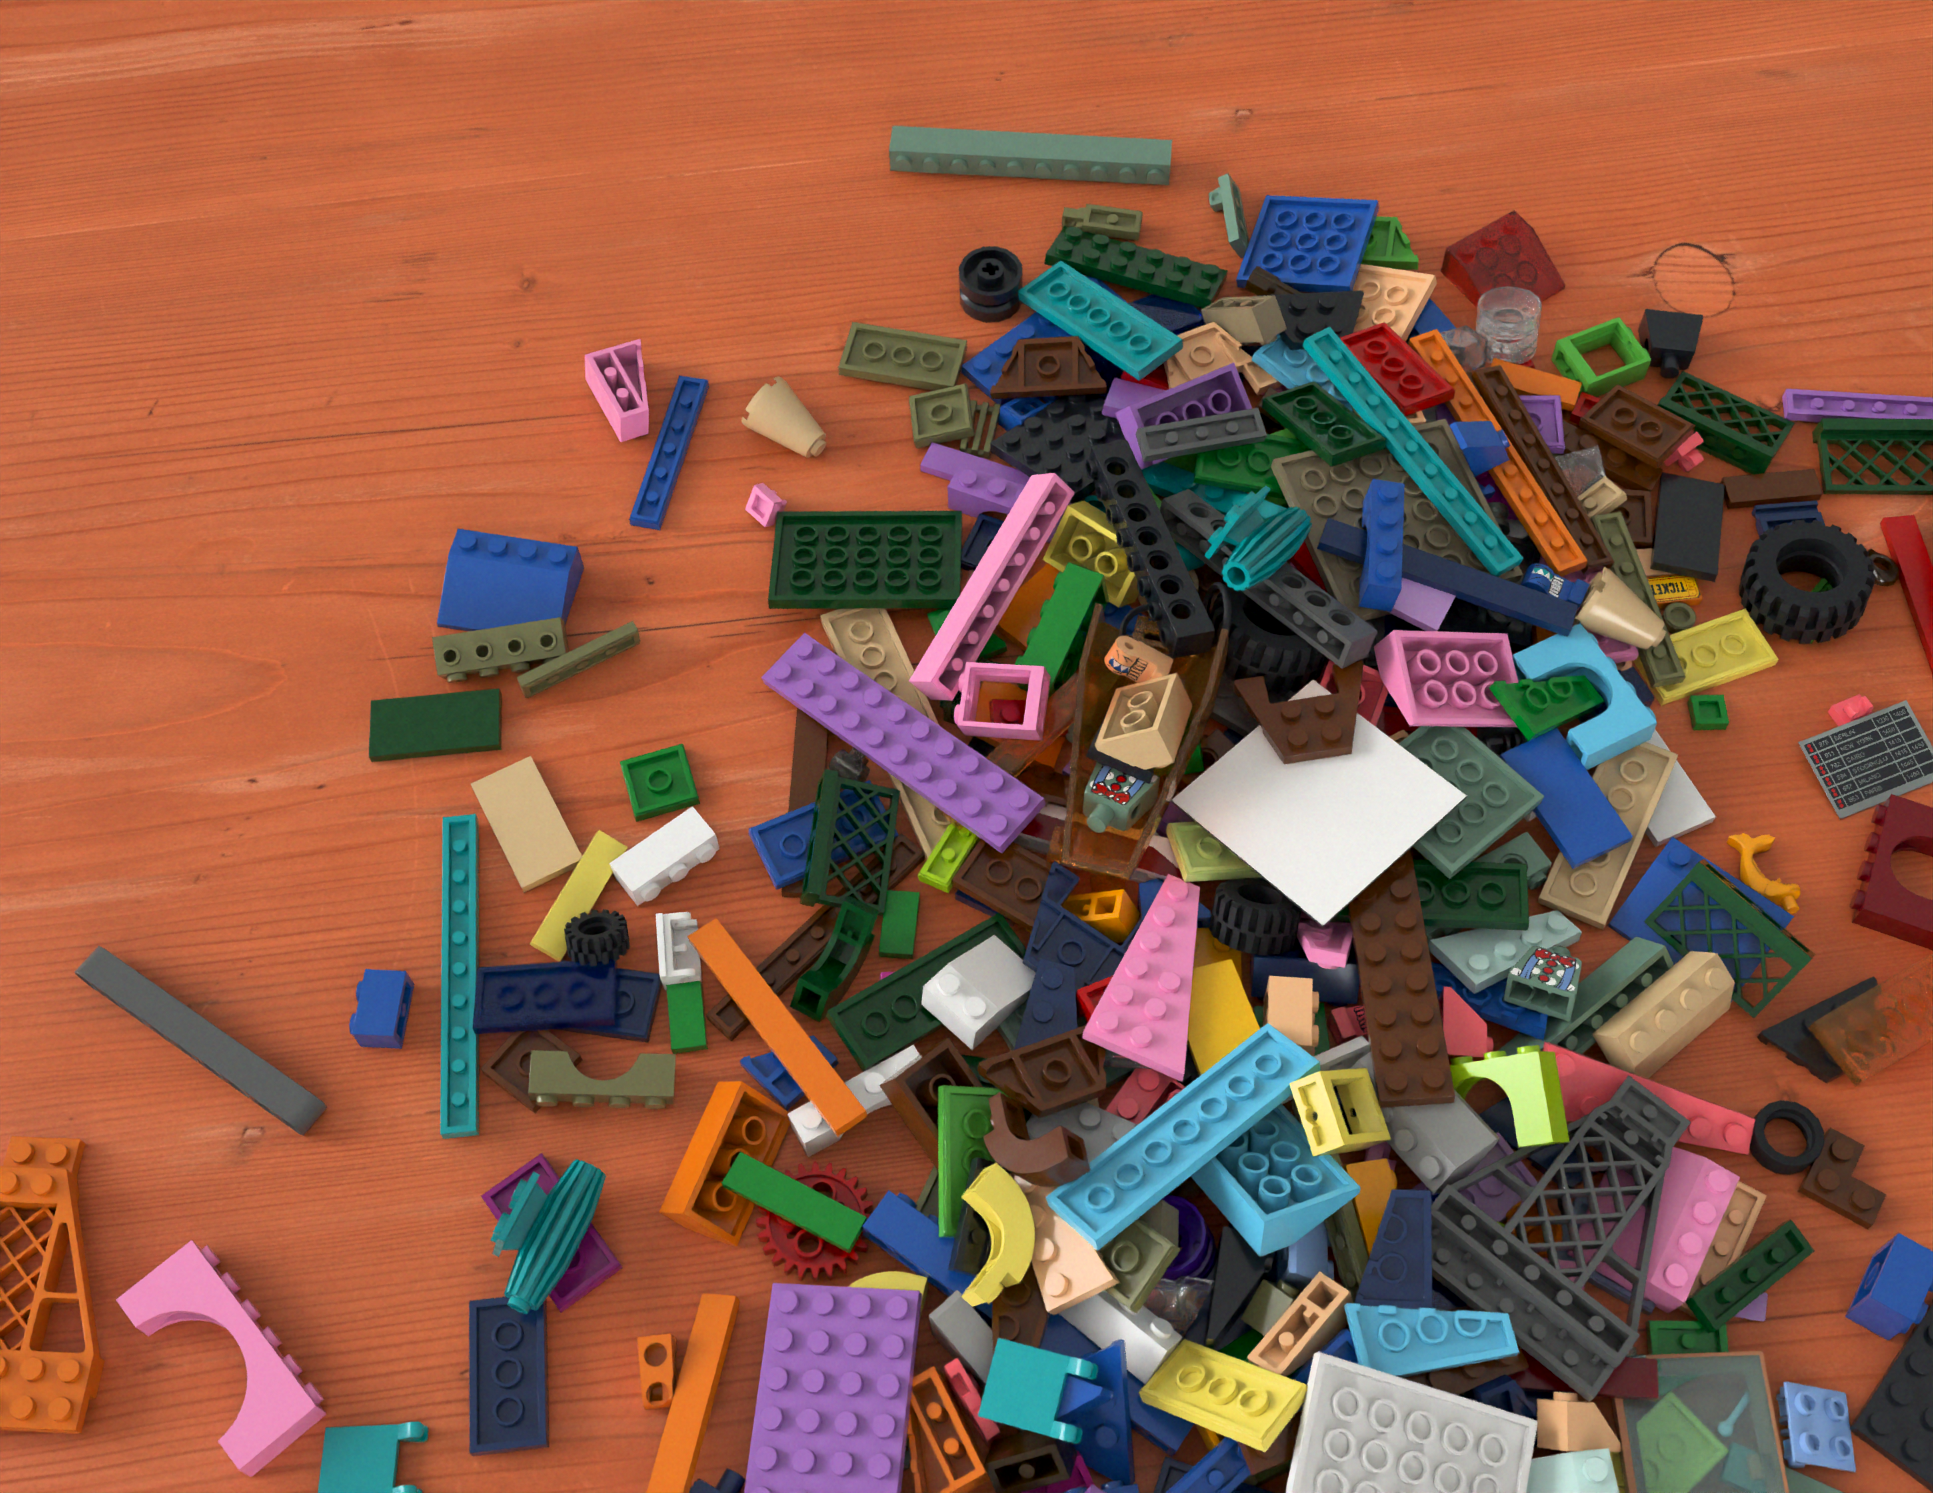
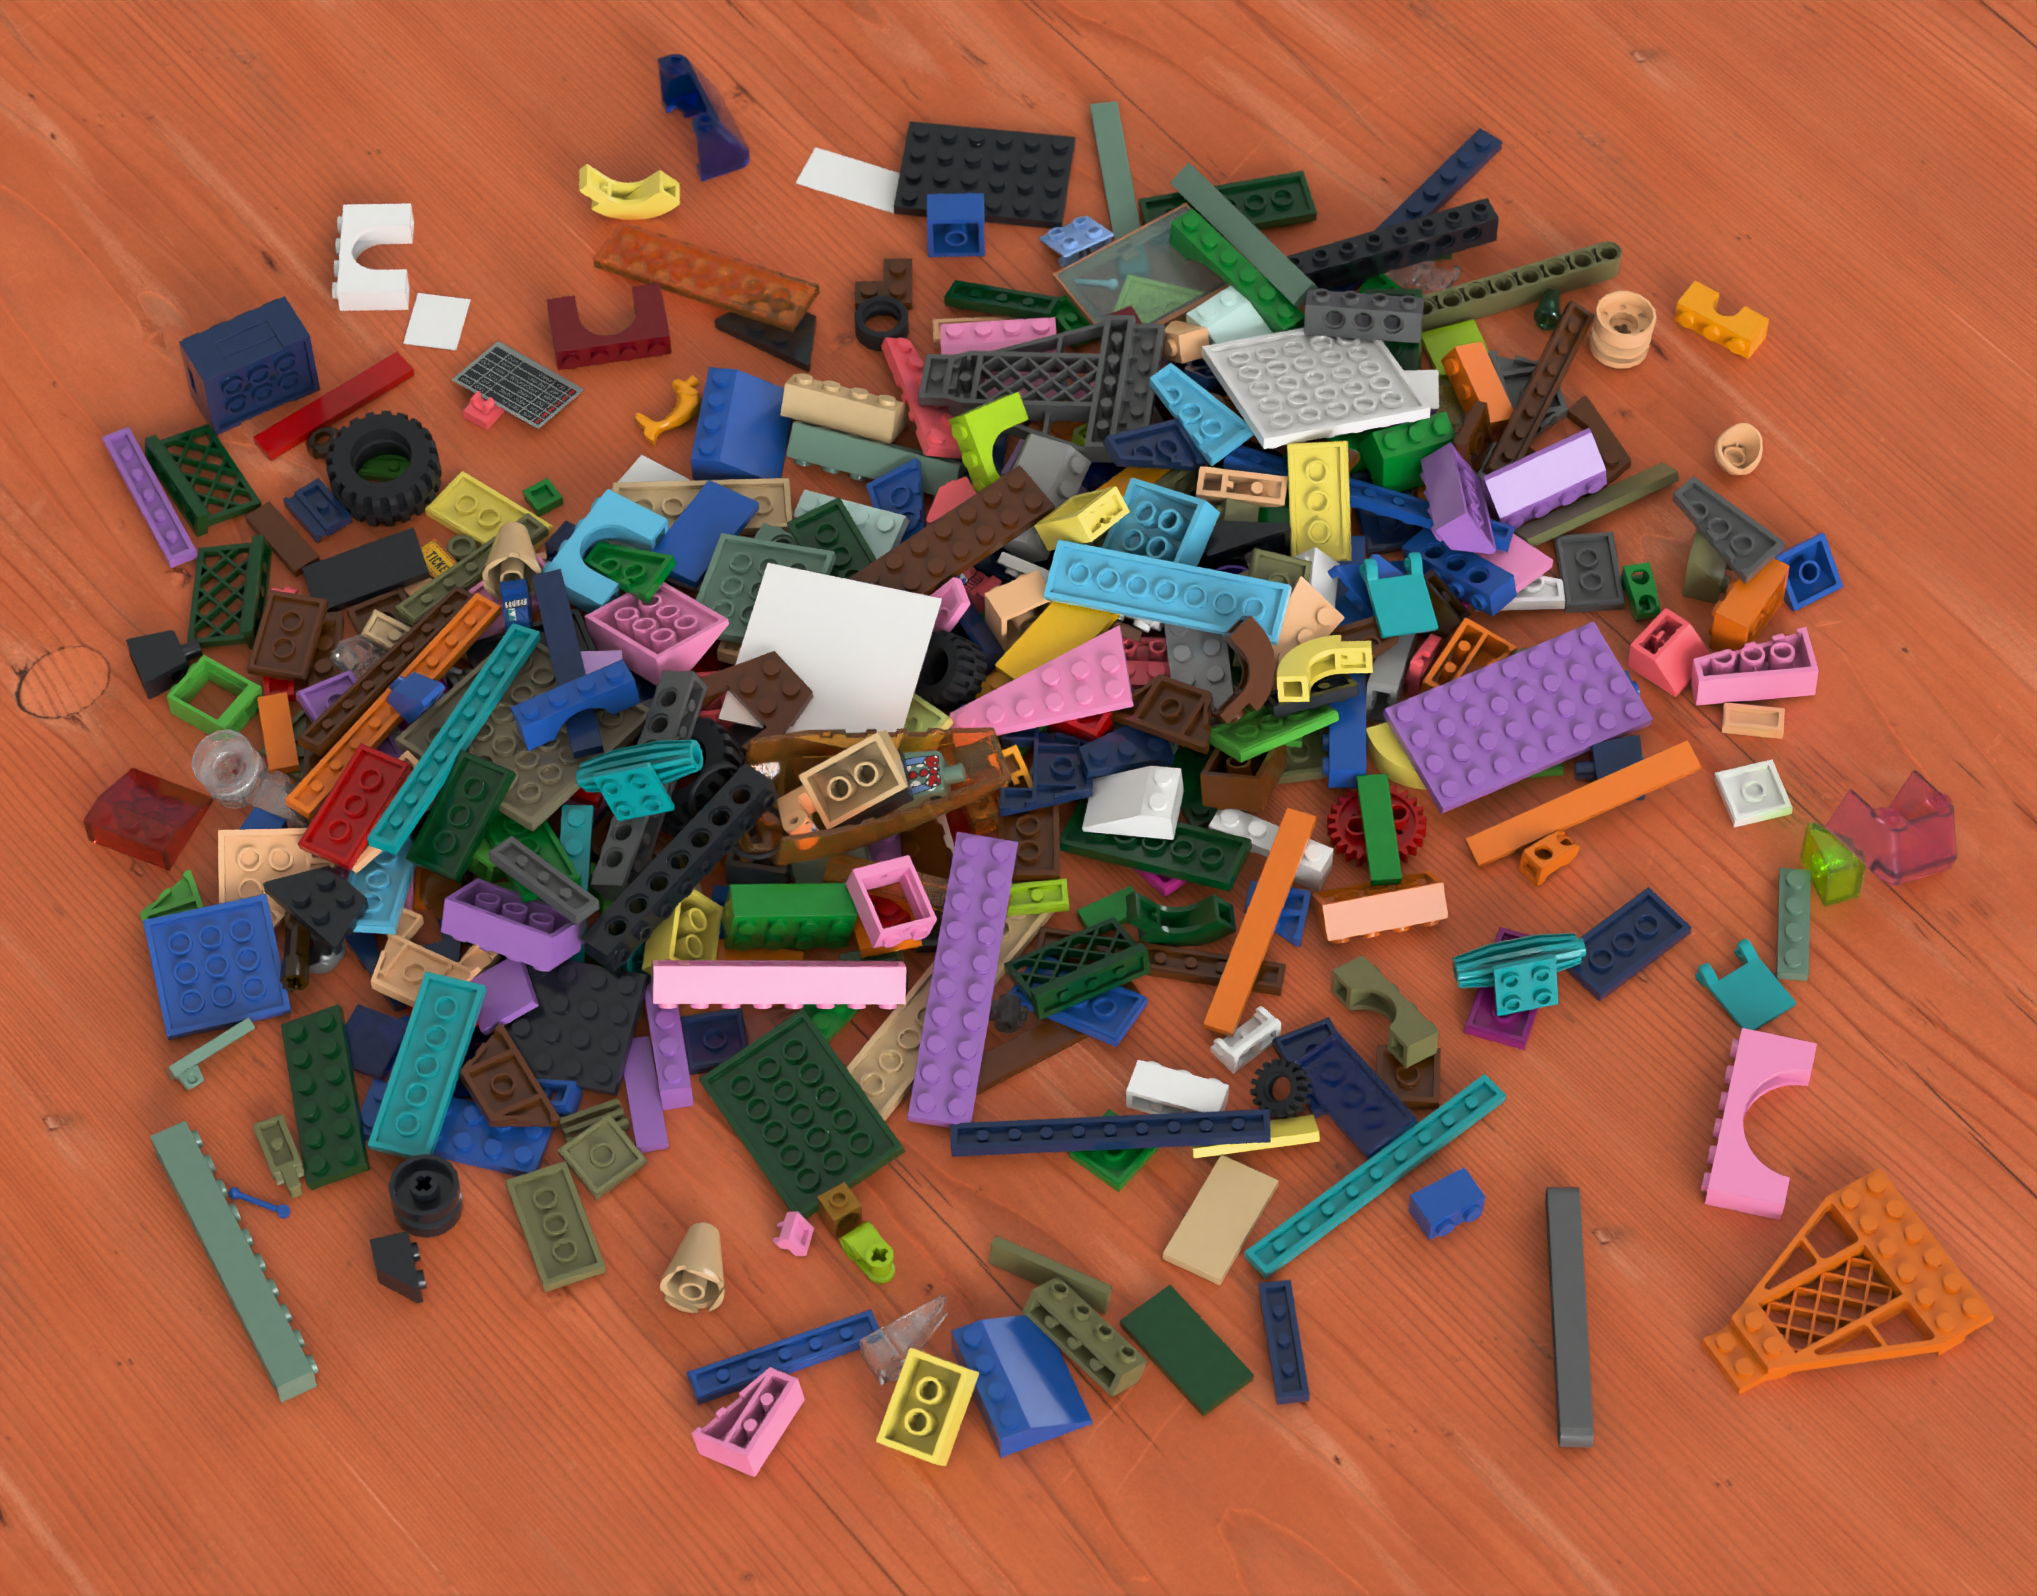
camera: 125 degrees left, 5 degrees down
green tile [666,981,708,1054] -> none
dark tan brick [1201,295,1287,345] -> none
sand green torso [1503,946,1582,1022] -> none
dark green fence [1644,859,1816,1018] -> none
none -> blue hinge [228,1187,290,1219]
none -> black slope [370,1231,427,1303]
none -> pearl gold brick [817,1182,863,1240]
none -> lime piece [839,1221,895,1284]
none -> clear slope [860,1294,948,1385]
none -> light yellow brick [876,1348,980,1466]
none -> dark blue plate [951,1109,1271,1157]
none -> dark blue plate [1258,1280,1310,1404]

